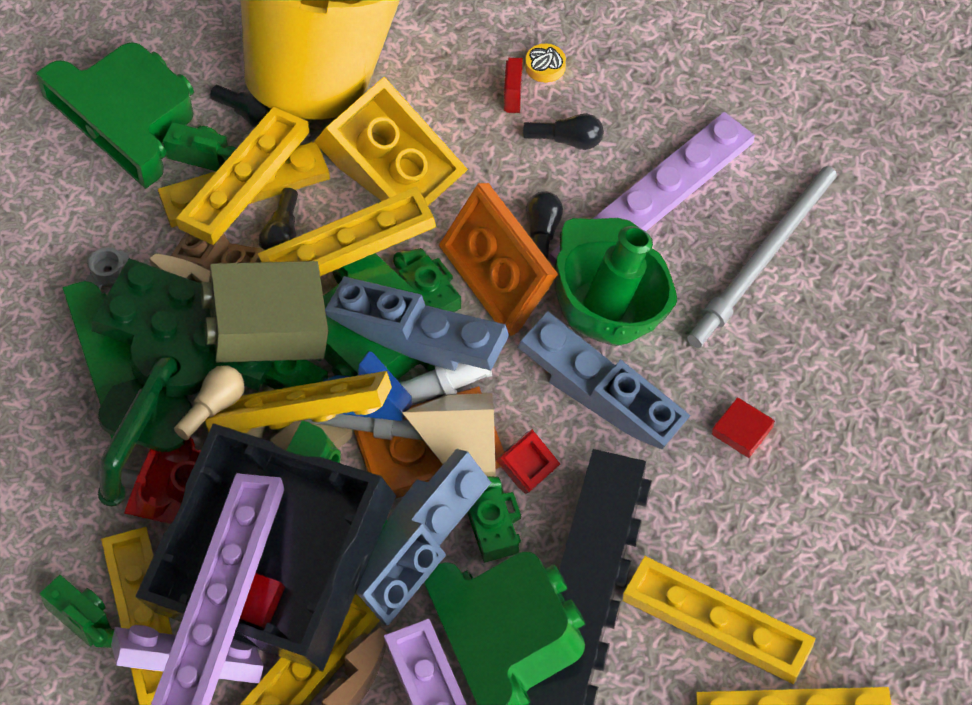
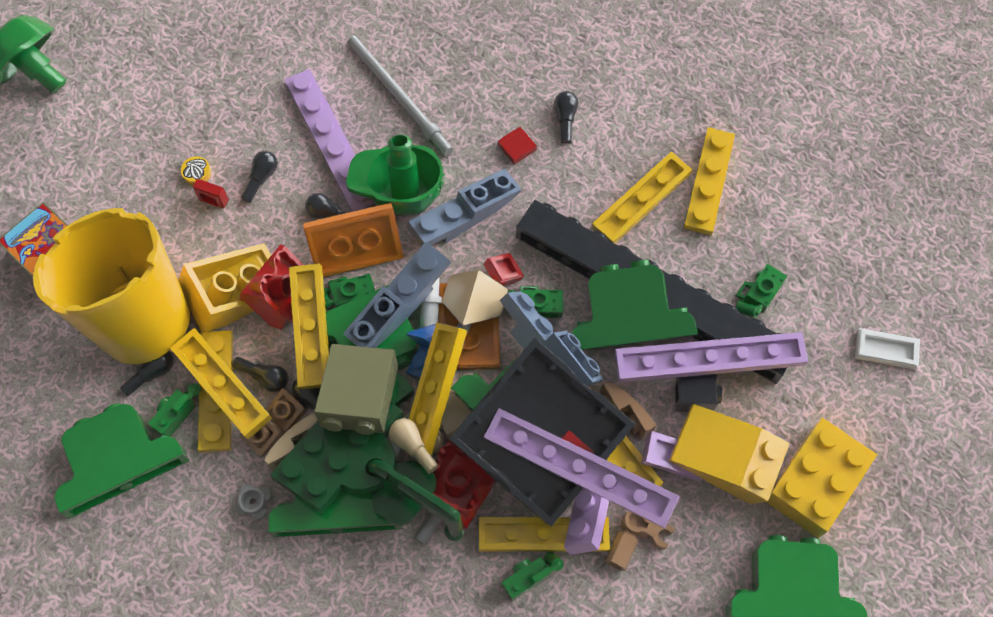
camera: 75 degrees left, 10 degrees up
none -> red slope [239,244,304,330]
none -> black piece [554,91,579,143]

